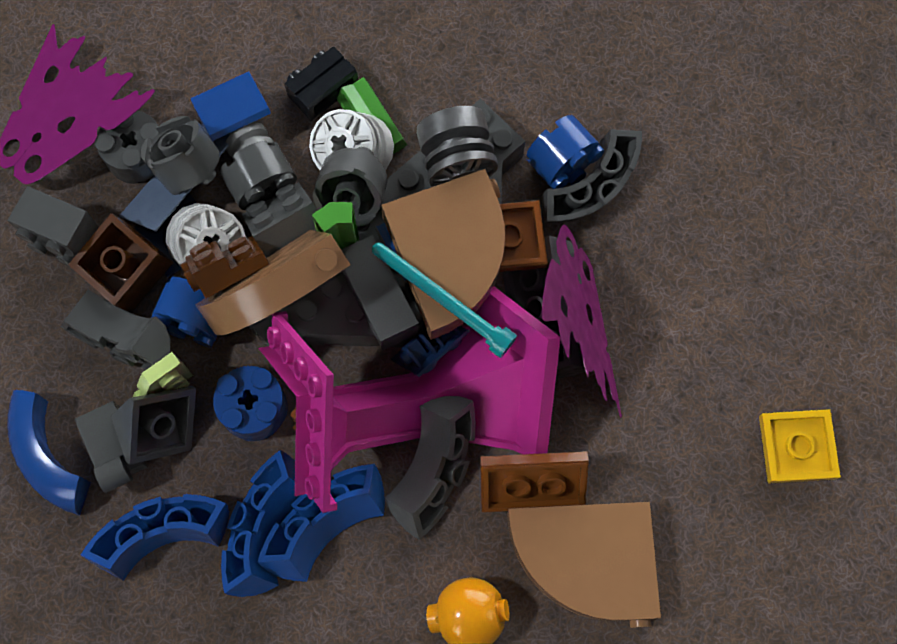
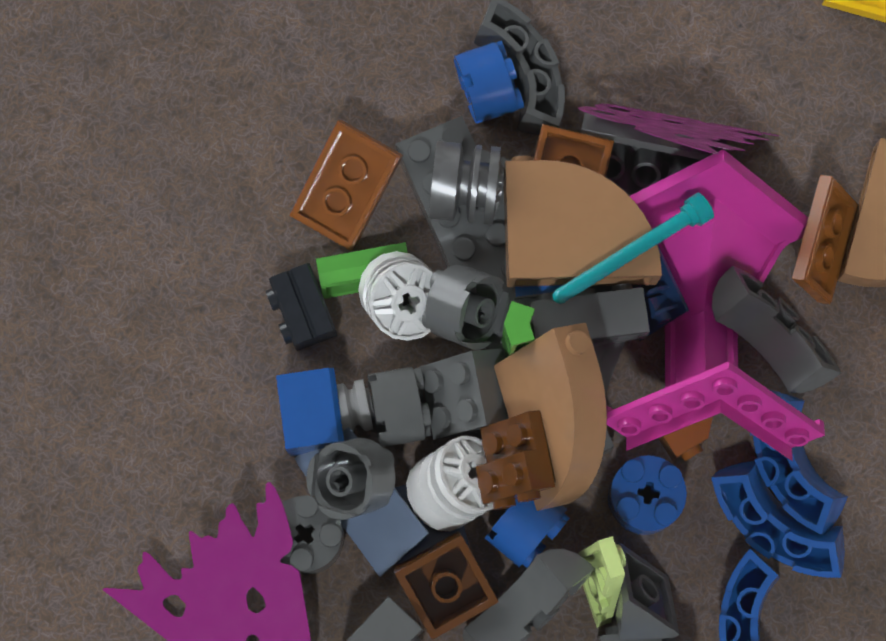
camera: 70 degrees left, 5 degrees up
none -> dark orange tile [289,120,403,251]

